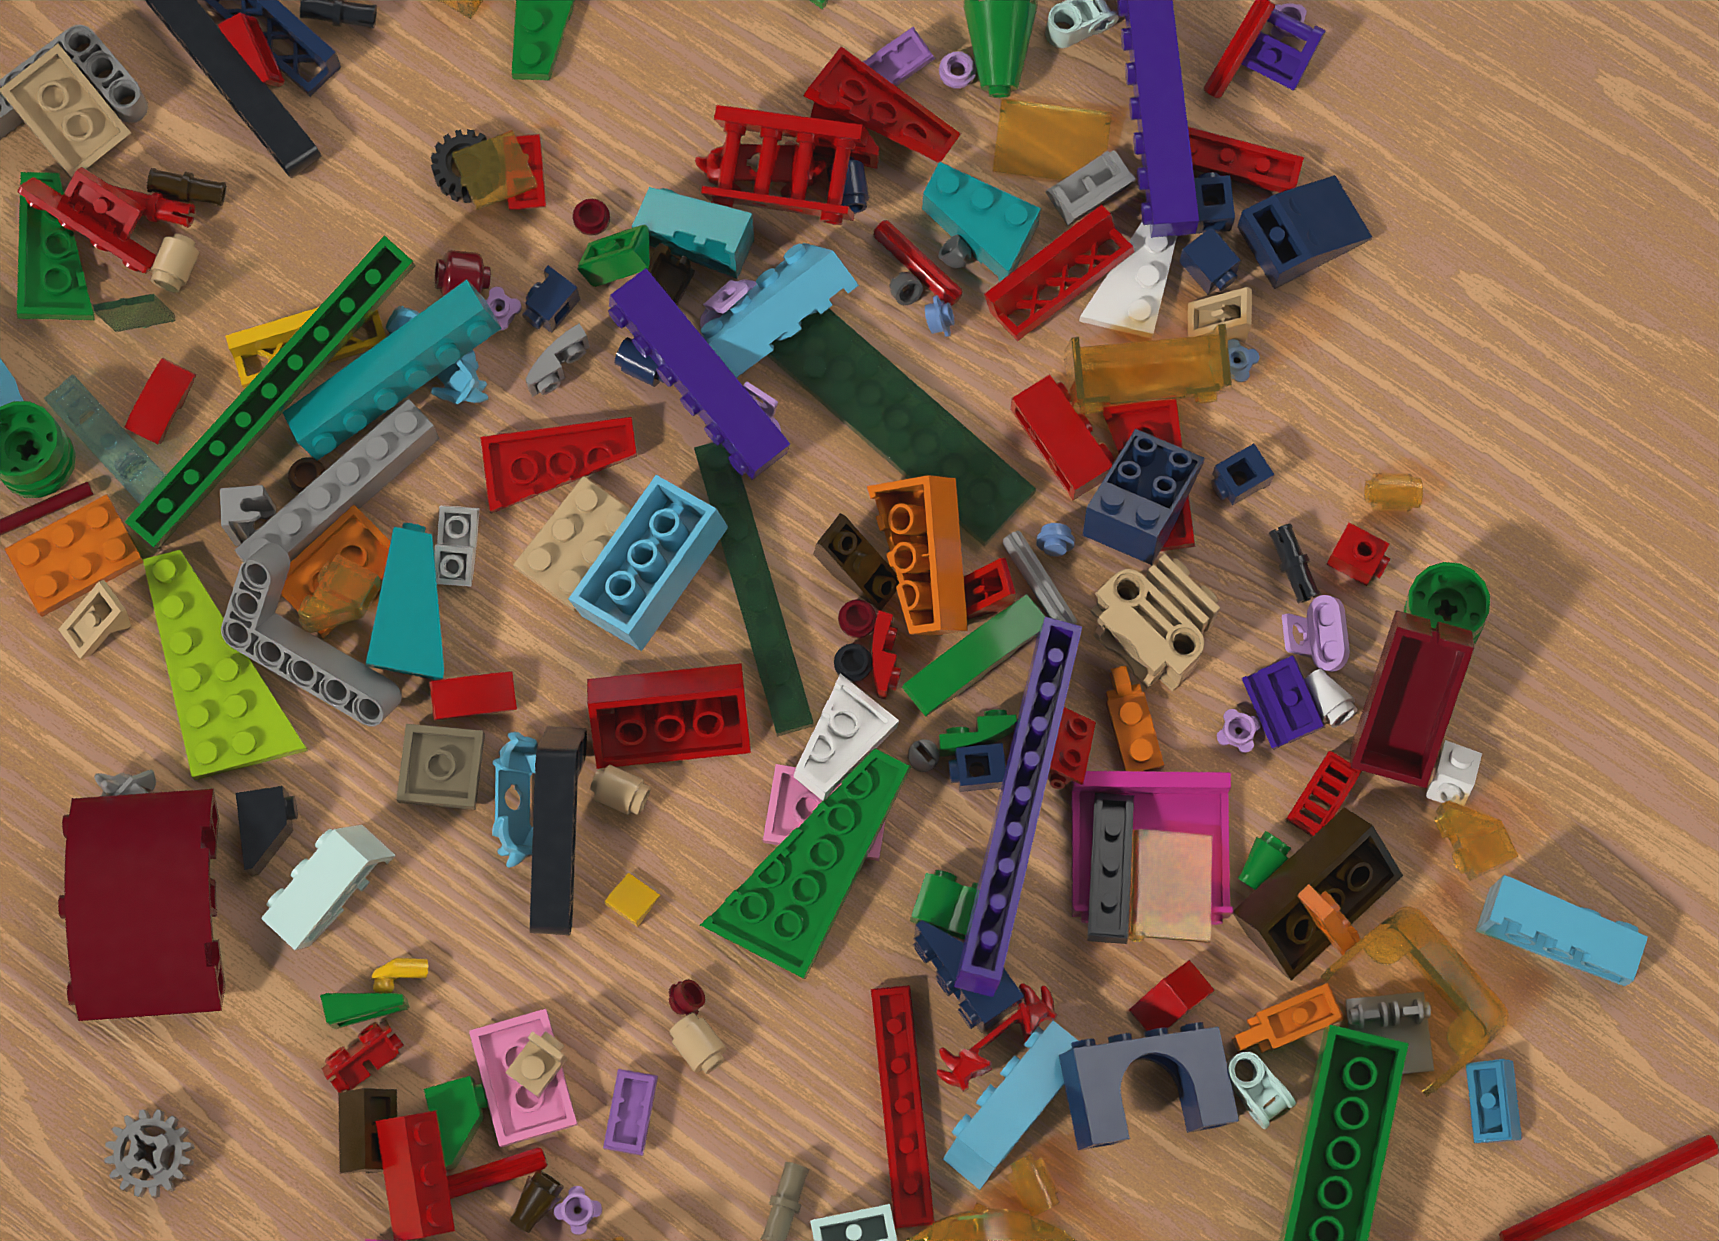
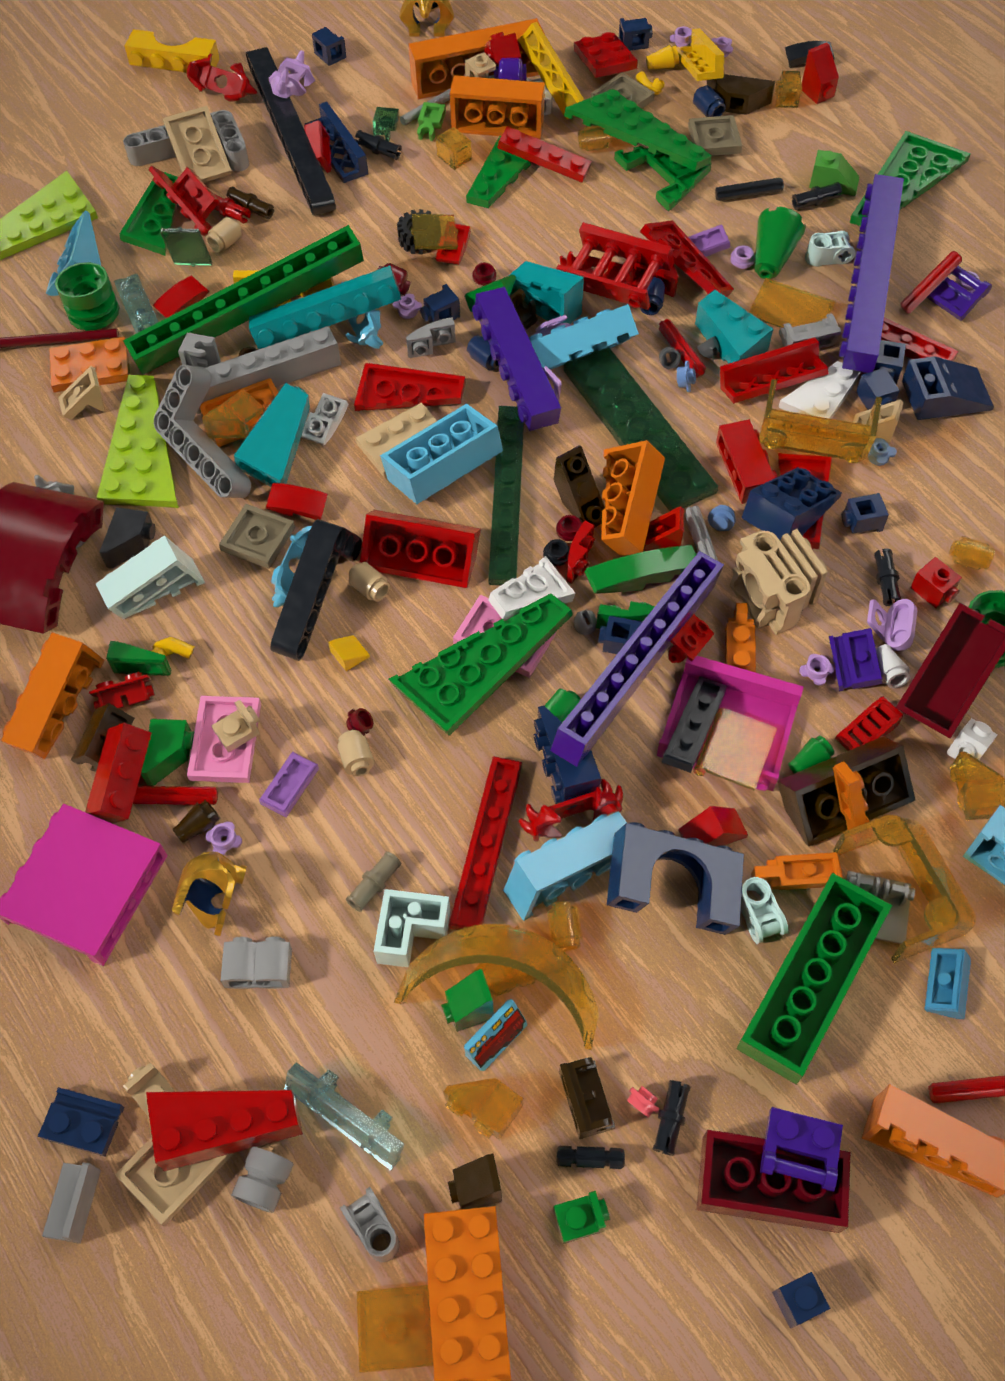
camera: 20 degrees right, 15 degrees down
none -> orange wedge [1,632,105,759]

